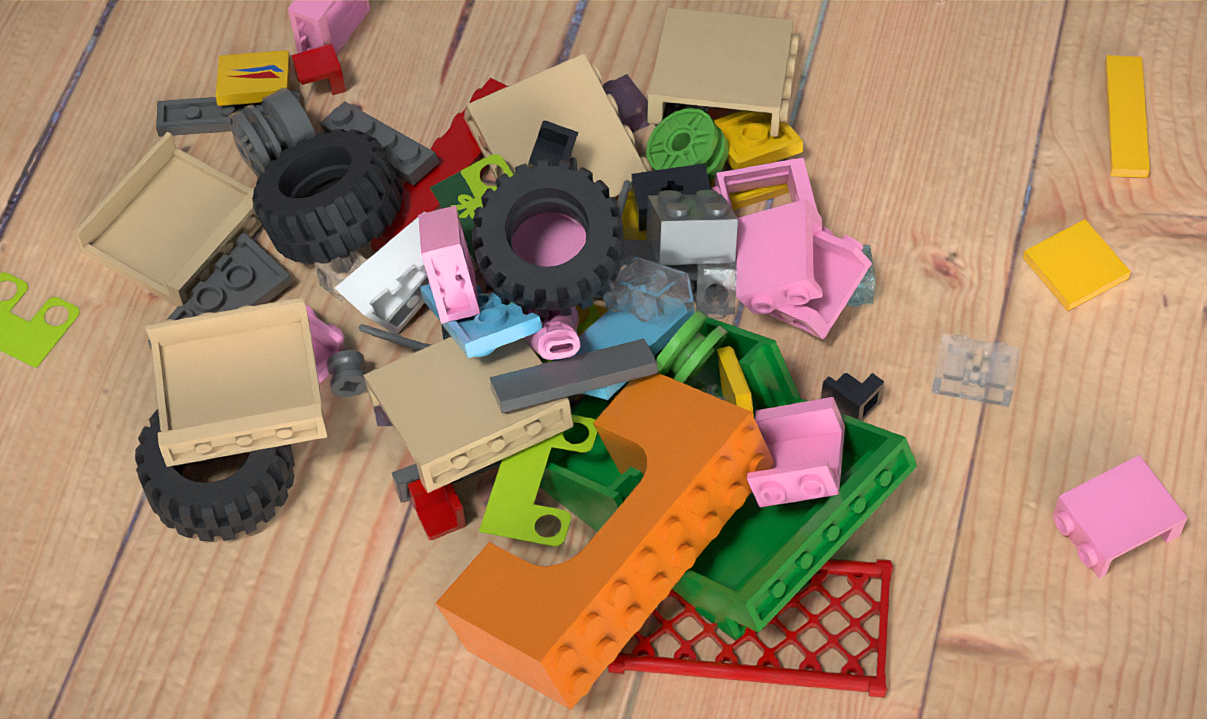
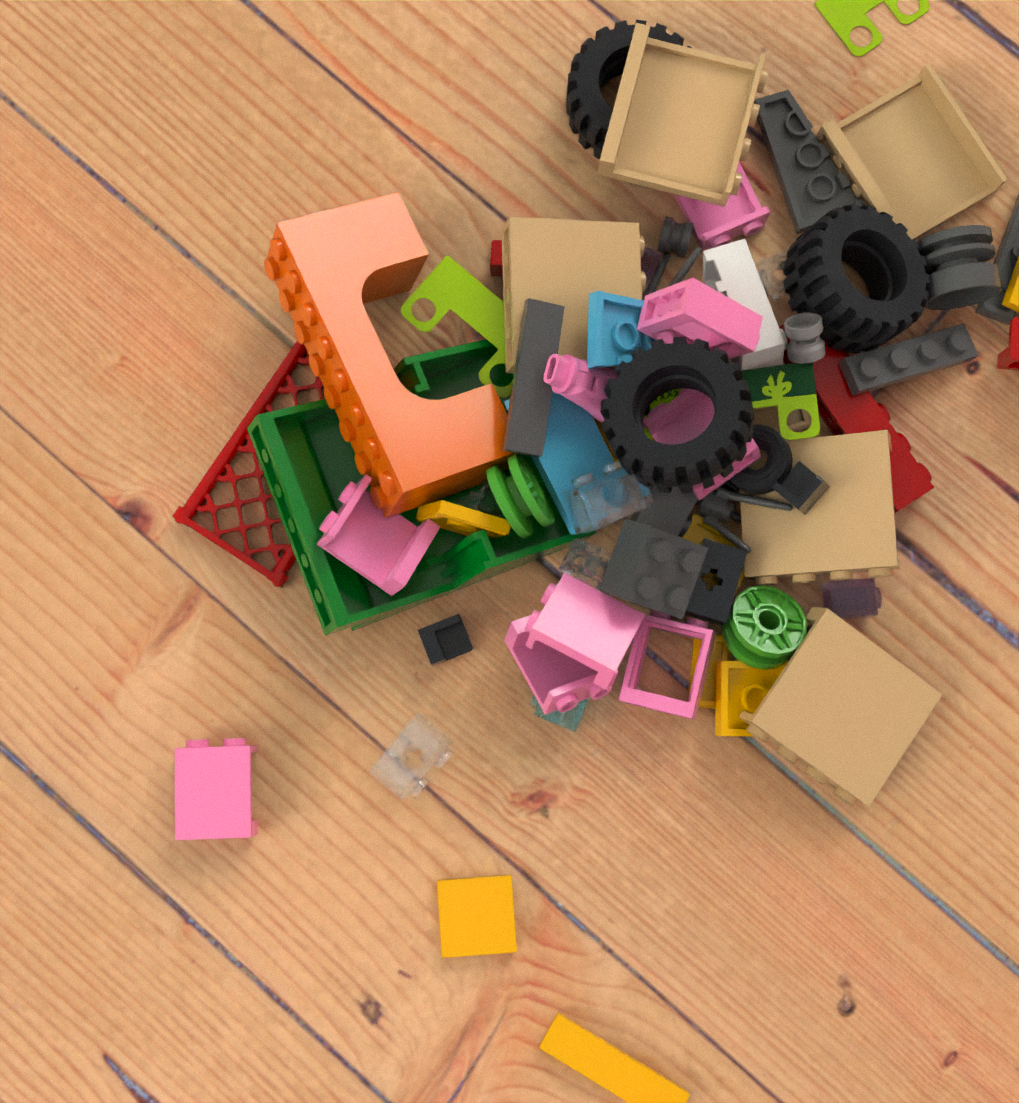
camera: 115 degrees right, 25 degrees up
none -> light grey wheel [784,313,826,364]

